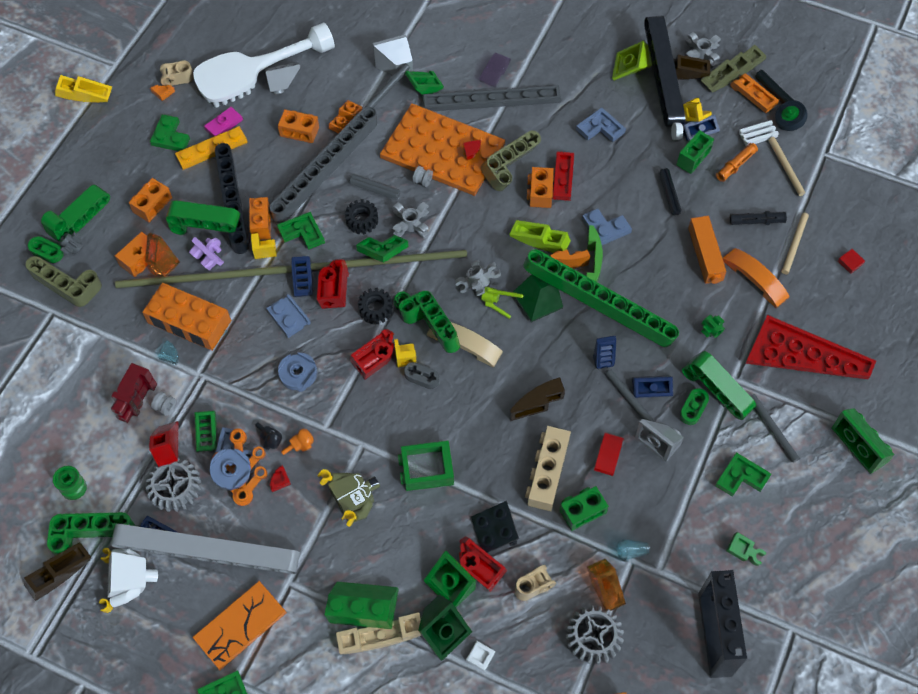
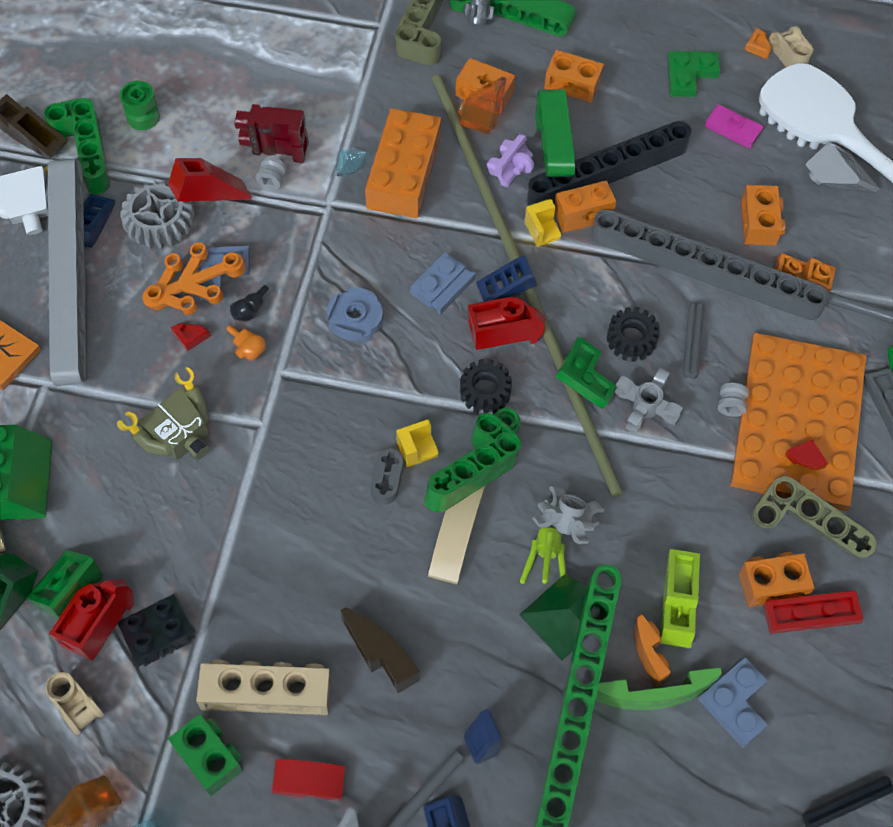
camera: 75 degrees right, 0 degrees up
light orange plate [175,126,248,170] -> none
green slope [195,411,217,452] -> none
sand blue plate [210,449,251,491] -> none
green plate [277,212,325,250] -> none
red piece [350,329,394,380] -> none
green window [398,440,454,491] -> none

